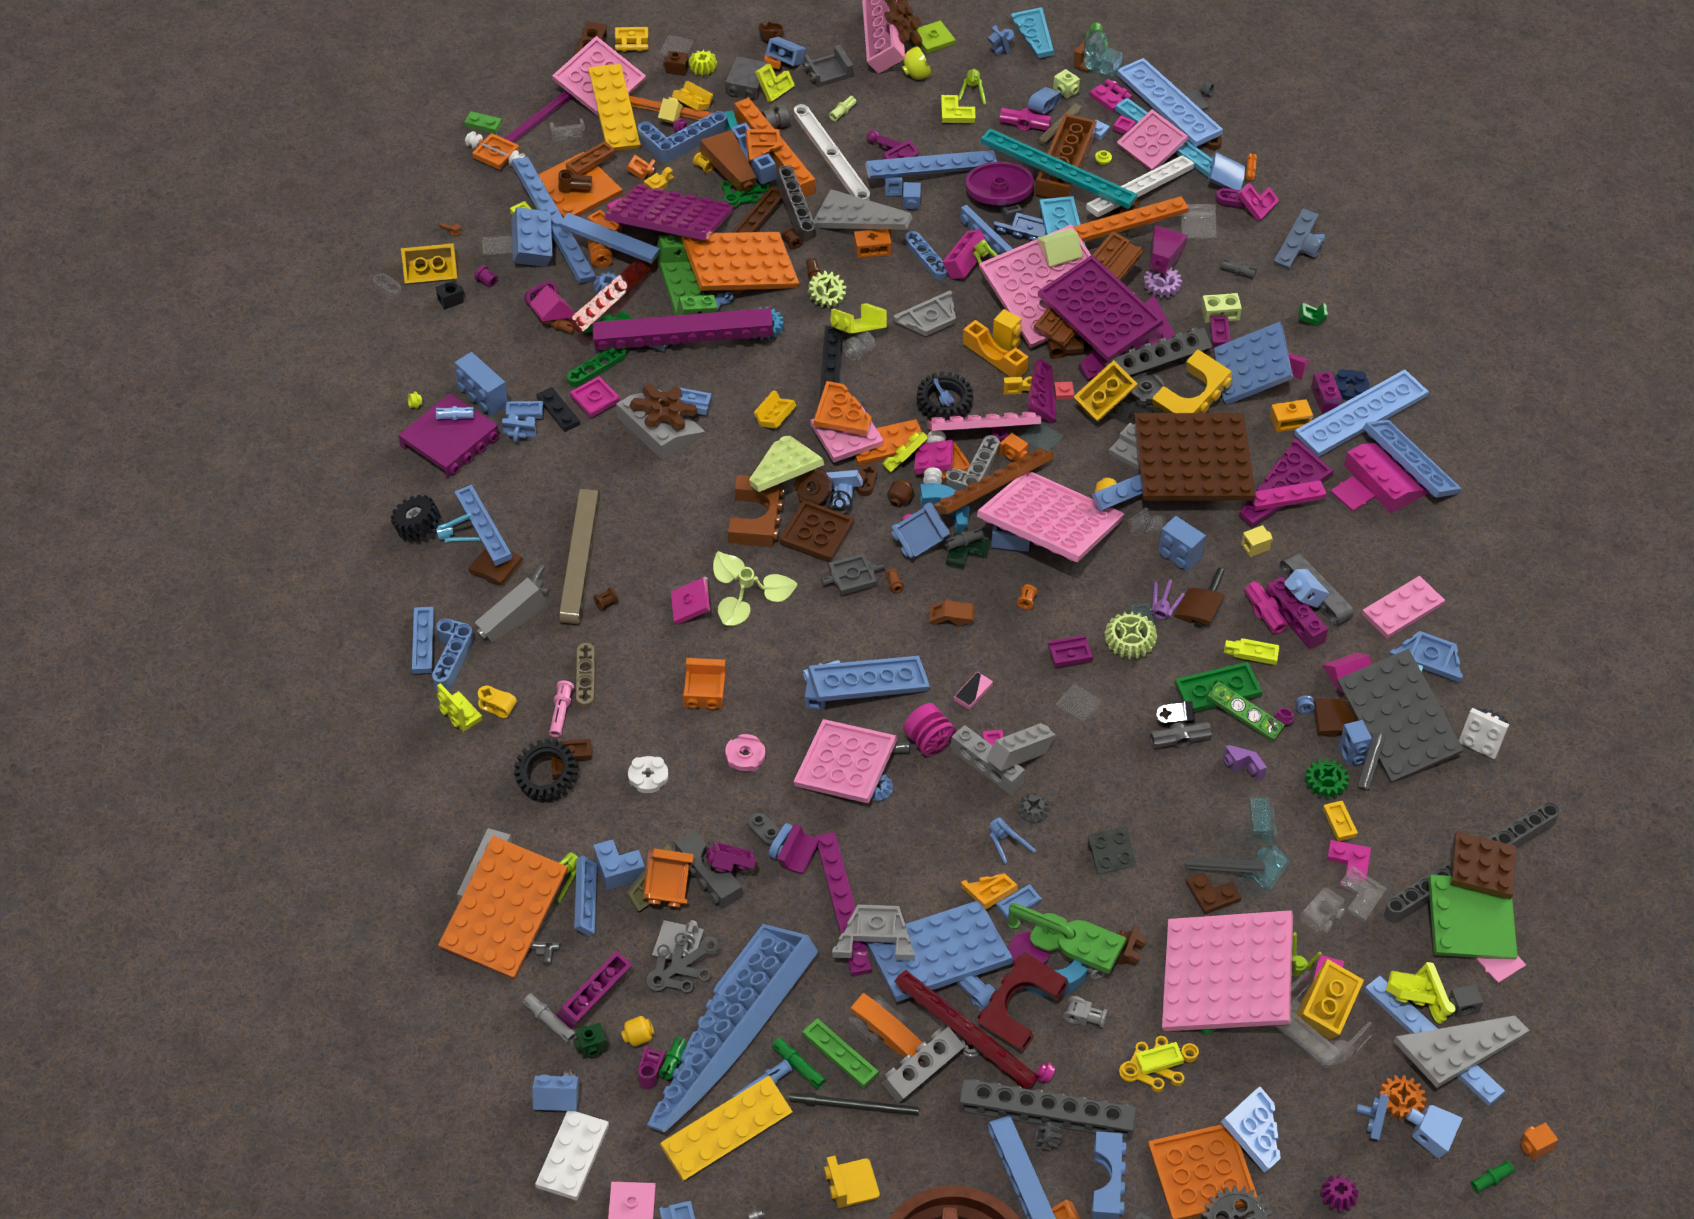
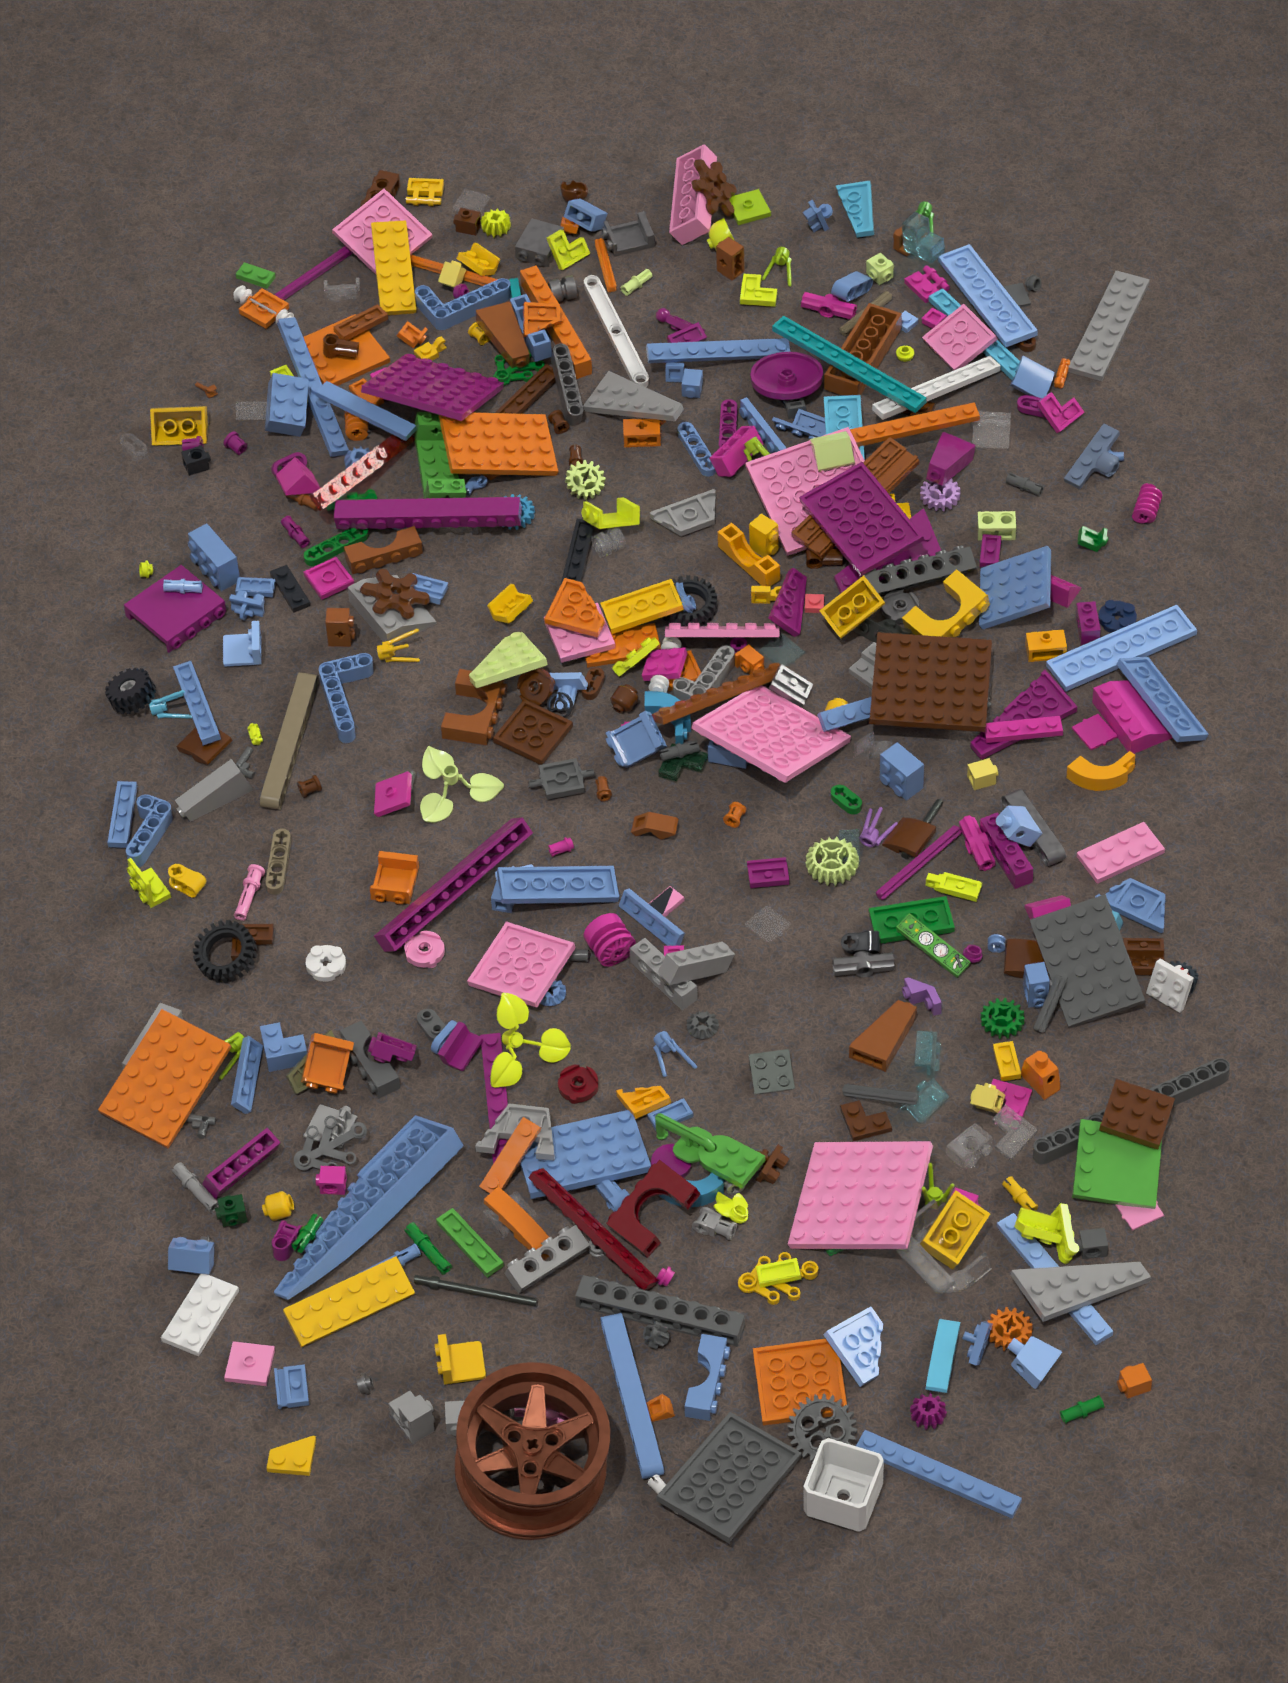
camera: 10 degrees right, 0 degrees up
none -> magenta bush [182,436,204,451]
none -> light blue bracket [223,621,261,666]
none -> neon yellow piece [247,723,263,746]
none -> magenta pin [281,516,310,548]
none -> dark pink brick [316,1166,347,1195]
none -> medium blue beam [319,653,374,743]
none -> dark orange brick [325,608,355,647]
none -> dark orange arch [344,526,423,574]
none -> magenta brick [374,817,533,952]
none -> yellow plant [377,629,420,663]
none -> orange plate [479,1117,542,1194]
none -> neon yellow plant [490,993,571,1088]
none -> dark pink pin [548,837,574,857]
none -> dark red plate [558,1064,598,1104]
none -> orange axle [595,238,617,292]
none -> yellow plate [600,579,684,634]
none -> medium blue plate [619,889,685,946]
none -> neon yellow plate [714,1191,748,1223]
none -> dark orange brick [716,237,744,281]
none -> magenta beam [719,399,737,448]
none -> plate [769,664,813,707]
none -> green beam [831,784,862,815]
none -> dark orange slope [849,1000,917,1072]
none -> magenta axle [876,825,962,900]
none -> medium azure slope [925,1319,960,1393]
none -> light yellow brick [970,1083,1006,1114]
none -> yellow pin [1002,1176,1038,1211]
none -> orange torso [1021,1051,1060,1100]
none -> light orange arch [1066,751,1136,791]
none -> light grey plate [1068,271,1150,381]
none -> reddish brown slope [1123,938,1164,975]
none -> dark pink piece [1132,483,1163,524]

